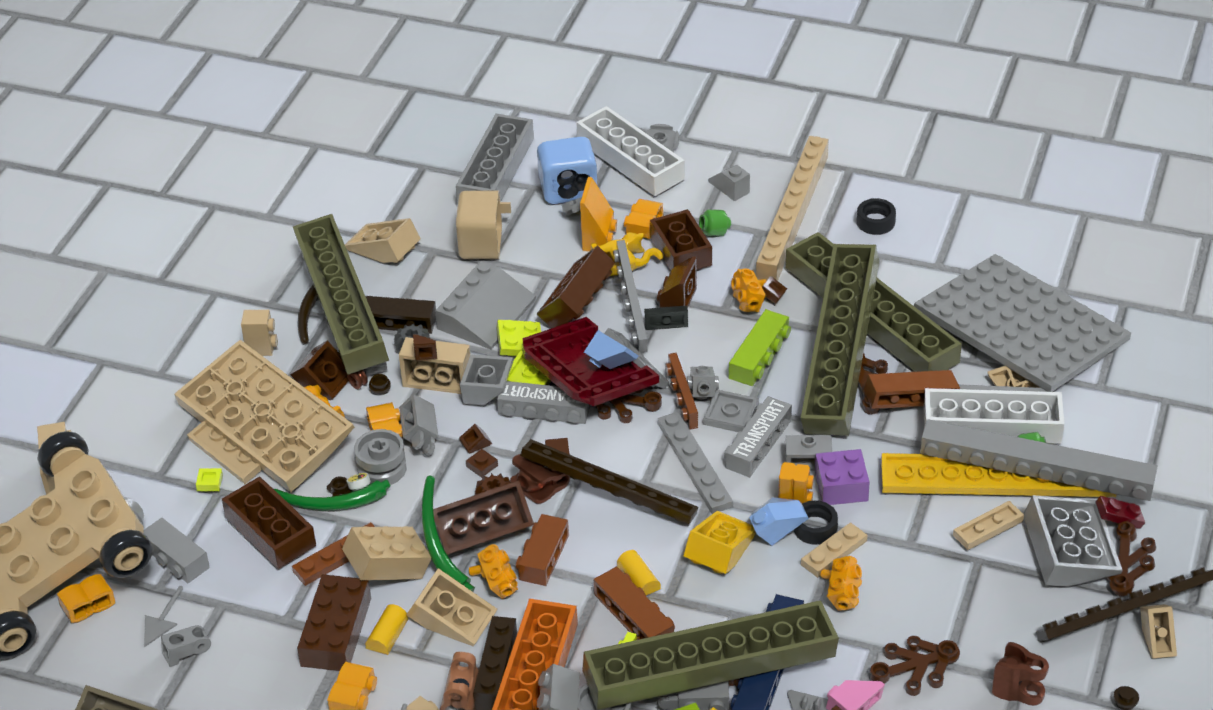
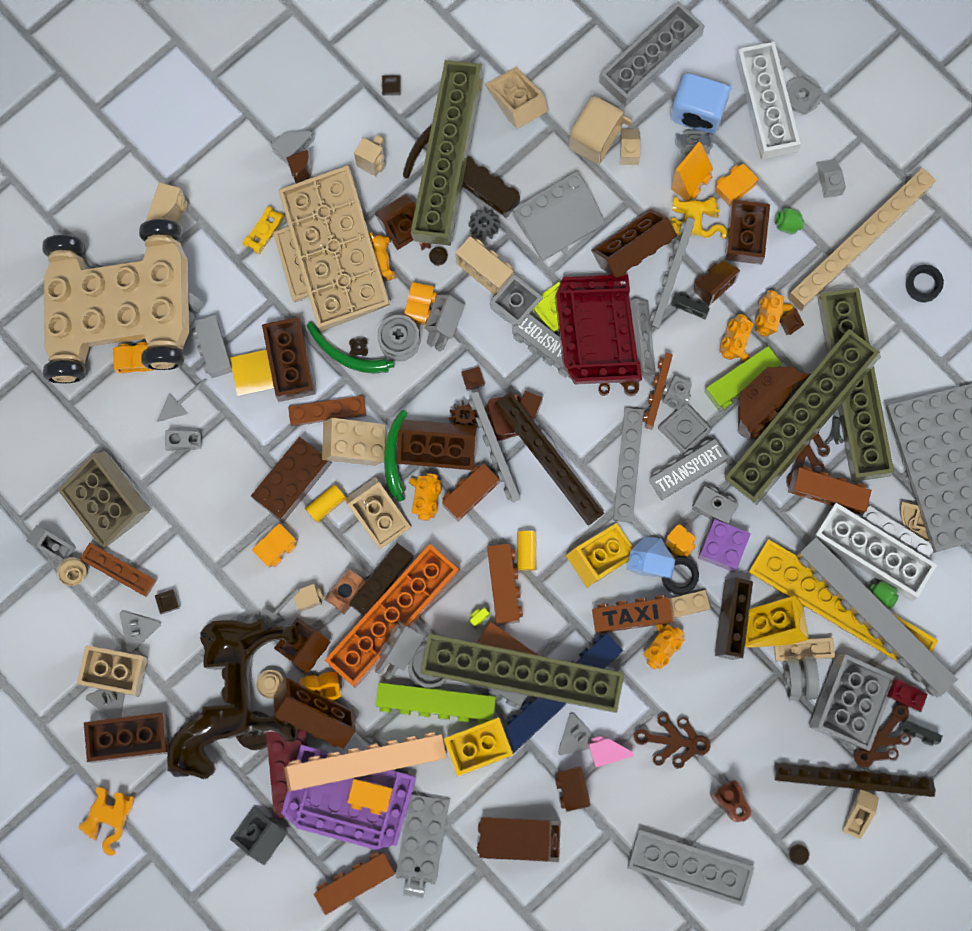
camera: 30 degrees right, 35 degrees up
neon yellow plate [196,468,223,491] -> none
white tile [346,473,371,490] -> none
reddish brown slope [413,334,438,361] -> none
reddish brown slope [459,424,492,453] -> none
neon yellow plate [496,320,541,356] -> none
light blue slope [584,330,638,369] -> none
none -> yellow slope [230,349,274,395]
none -> yellow plate [243,206,285,255]
none -> light grey slope [271,131,314,164]
none -> reddish brown brick [286,150,312,184]
none -> dark brown plate [382,75,401,95]
none -> light grey plate [468,392,521,502]
none -> dark orange brick [592,595,675,634]
none -> tan slope [620,128,640,165]
none -> dark brown brick [715,577,753,660]
none -> light orange brick [719,314,754,362]
none -> reddish brown slope [738,367,811,440]
none -> yellow slope [745,596,809,648]
none -> light grey wheel [784,656,819,701]
none -> dark grey bar [825,418,844,445]
none -> pearl dark grey plate [899,720,943,746]

